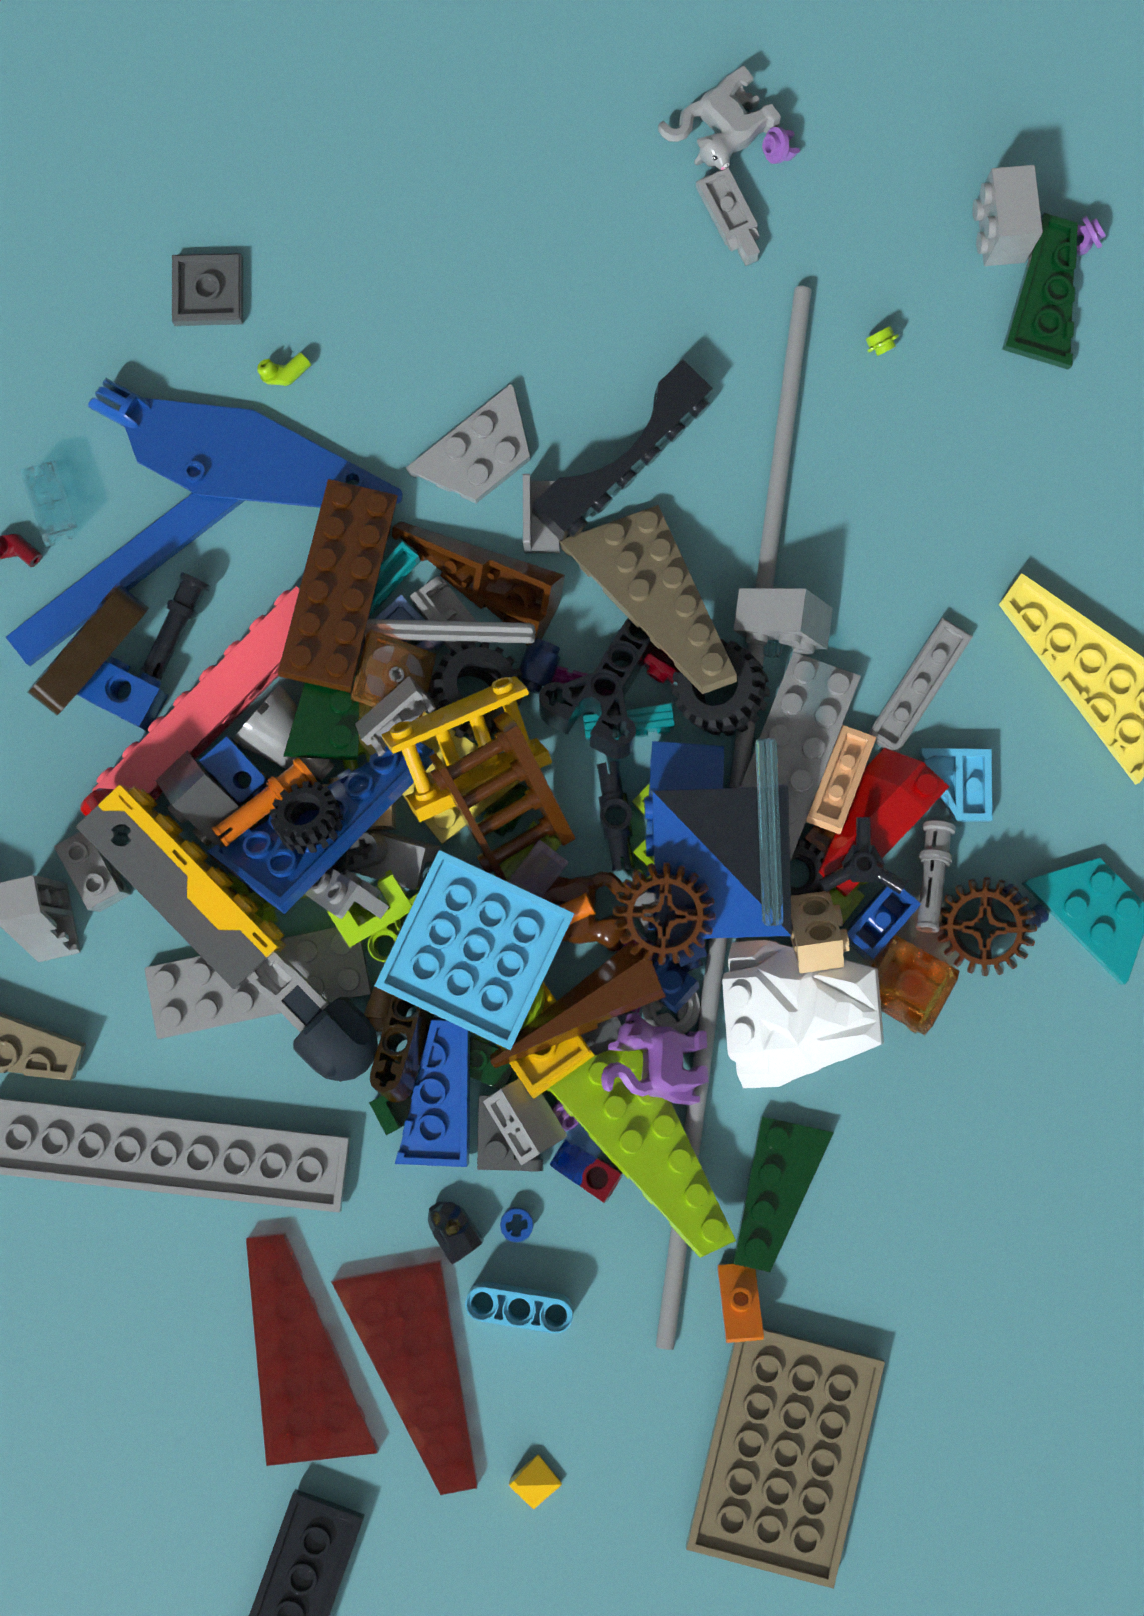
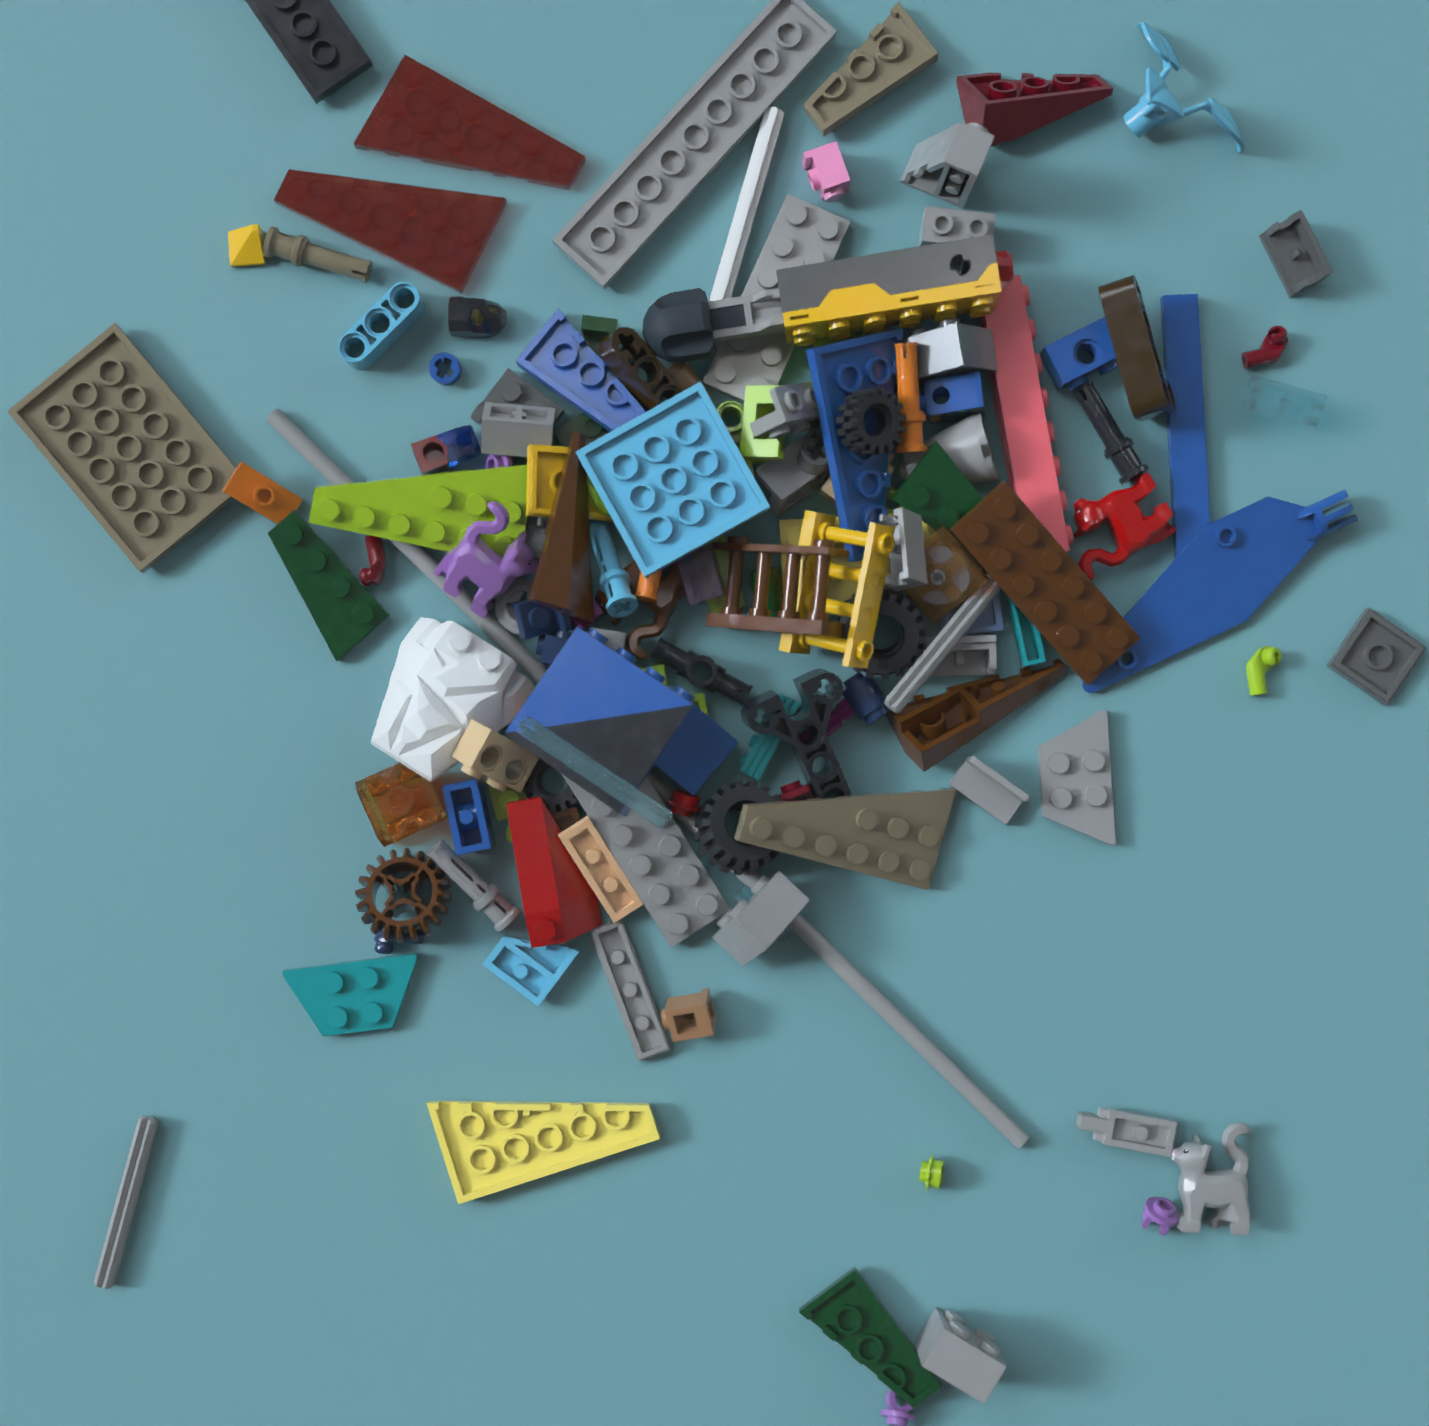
camera: 125 degrees right, 5 degrees up
black arch [532,359,713,542] -> none
reddish brown gear [613,862,716,965] -> none
black piece [819,817,907,894] -> none
none -> dark tan pin [263,226,373,283]
none -> dark red arm [359,535,386,586]
none -> medium azure pin [589,521,638,618]
none -> medium nougat brick [661,988,717,1042]
none -> red plate [667,789,701,817]
none -> white axle [709,106,784,301]
none -> bright pink brick [802,141,850,203]
none -> red animal [1073,472,1177,580]

